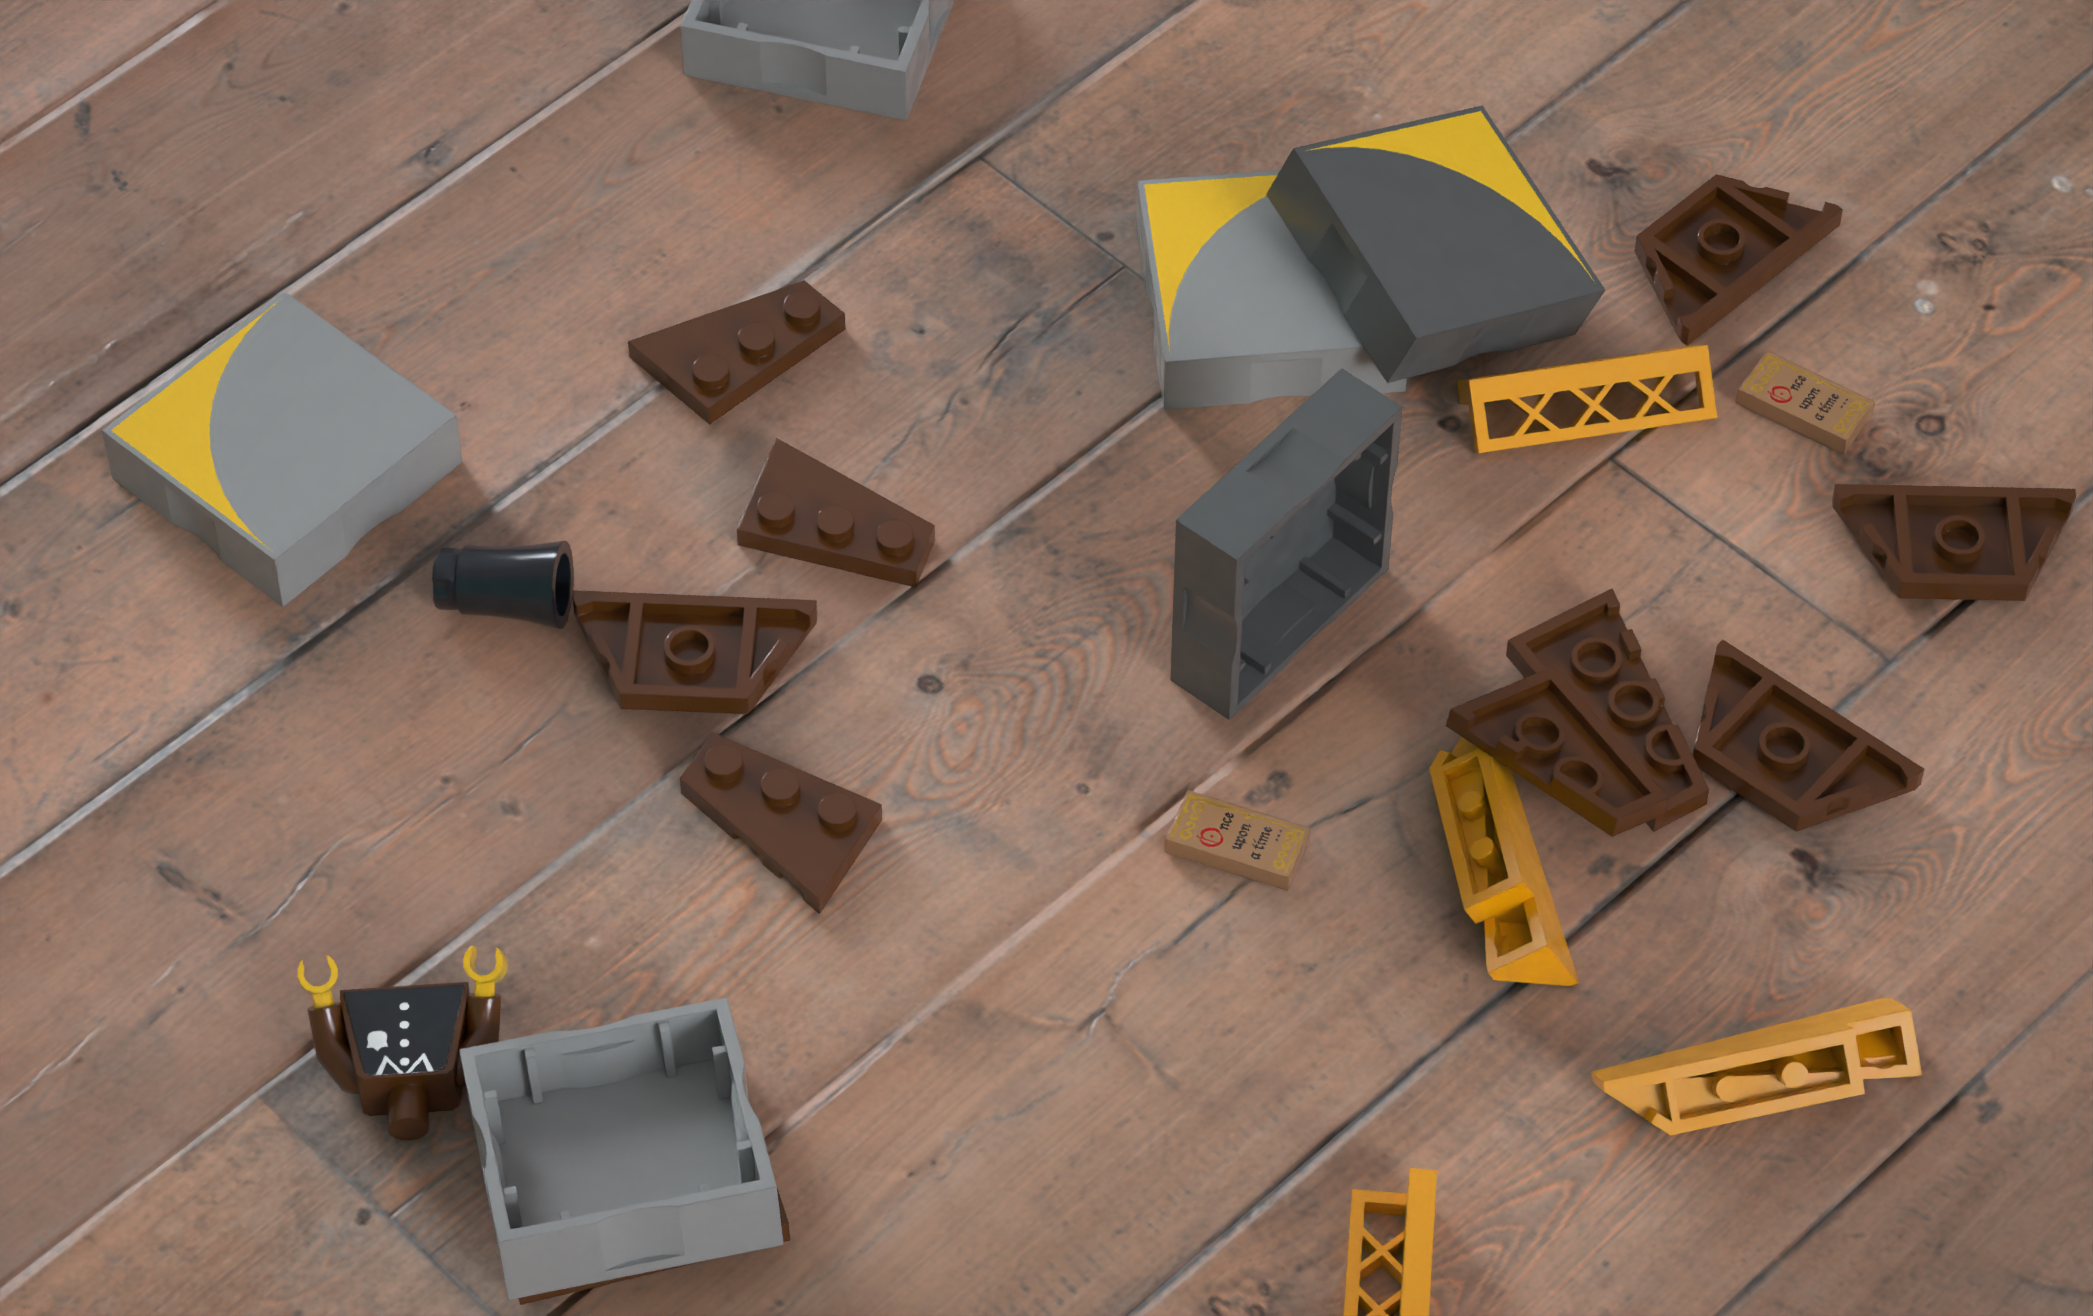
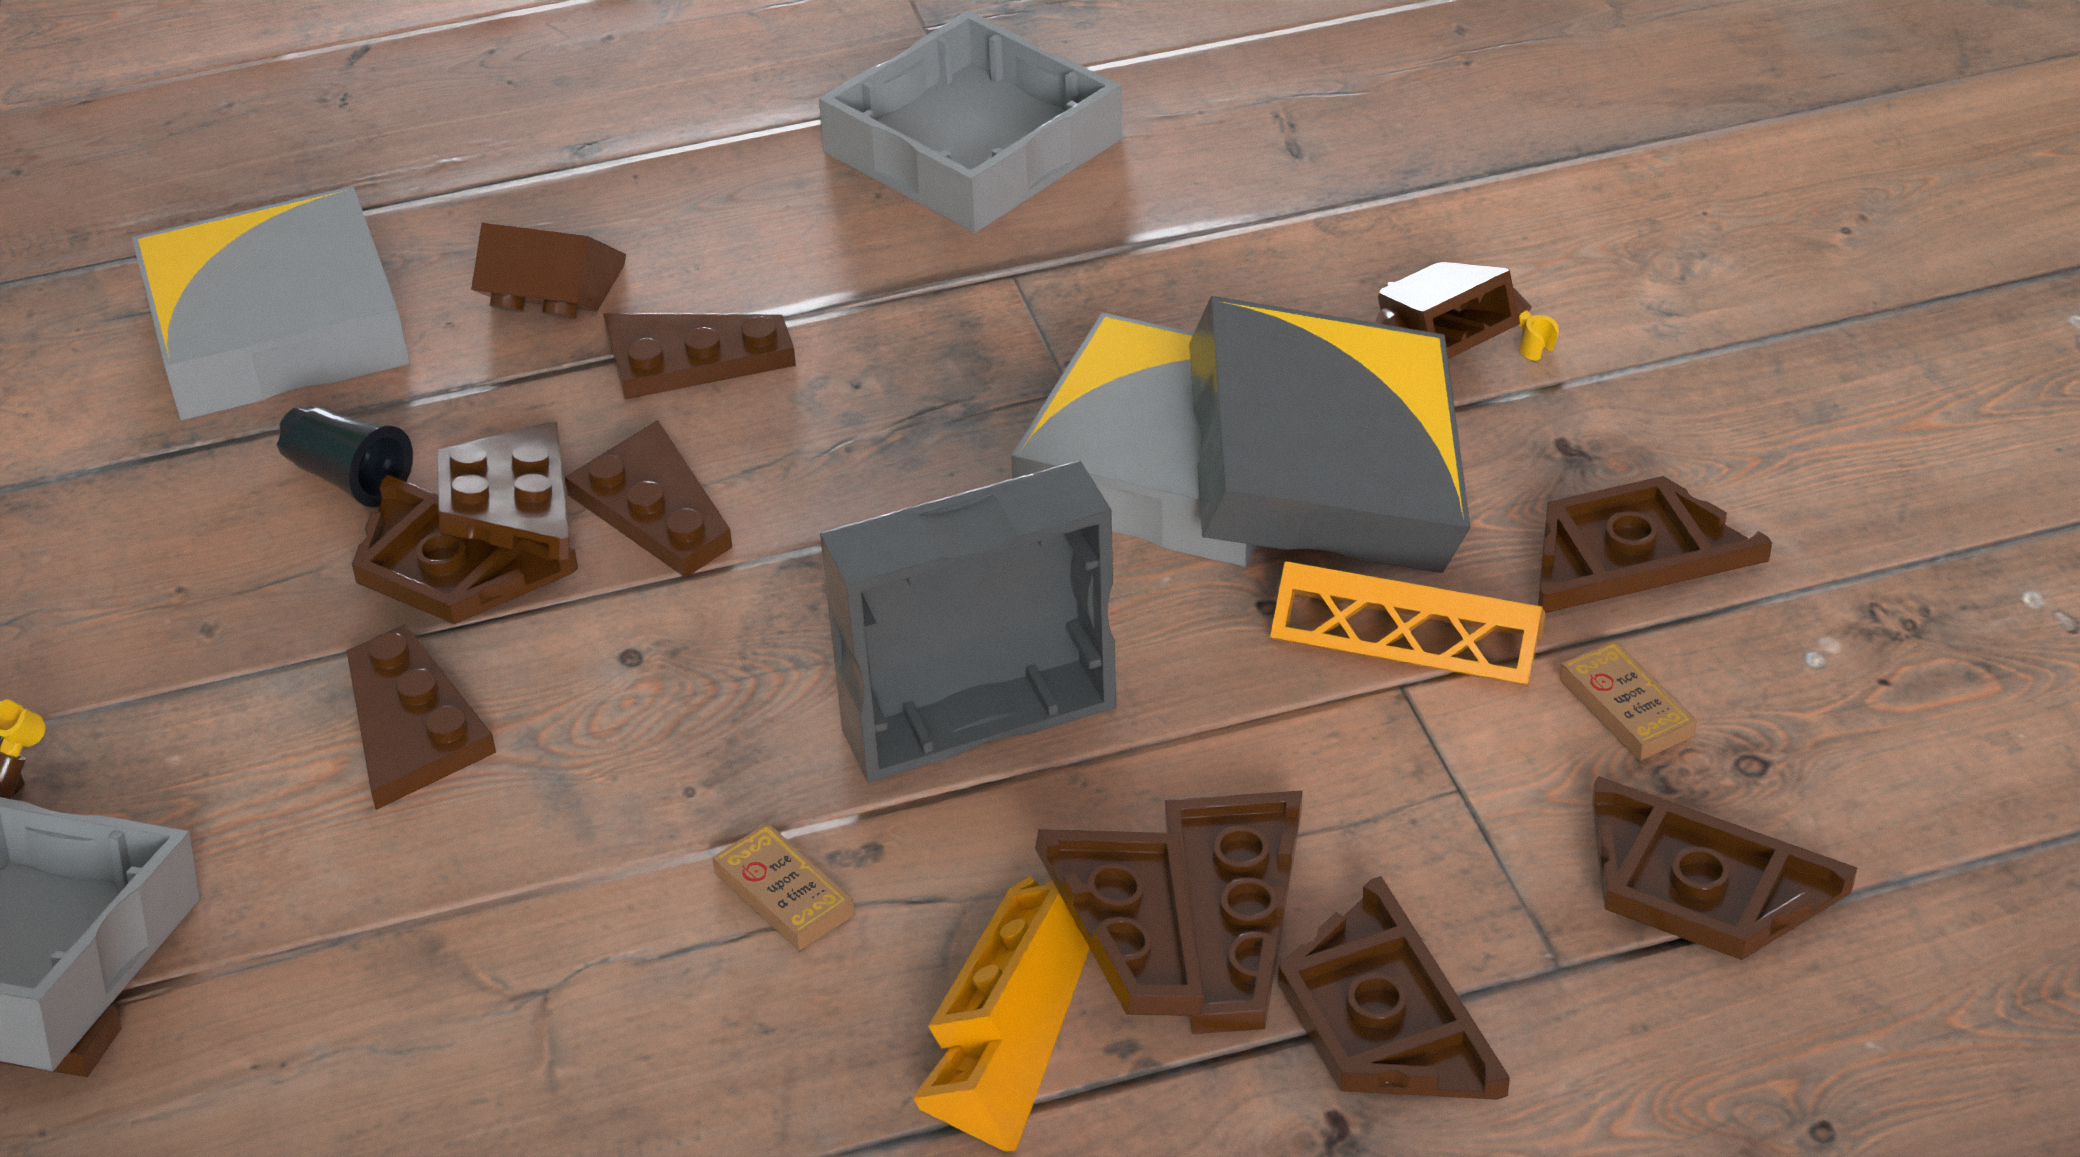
camera: 30 degrees right, 10 degrees down
none -> wing [437,422,569,560]
none -> reddish brown slope [471,223,626,319]
none -> reddish brown torso [1376,262,1559,361]

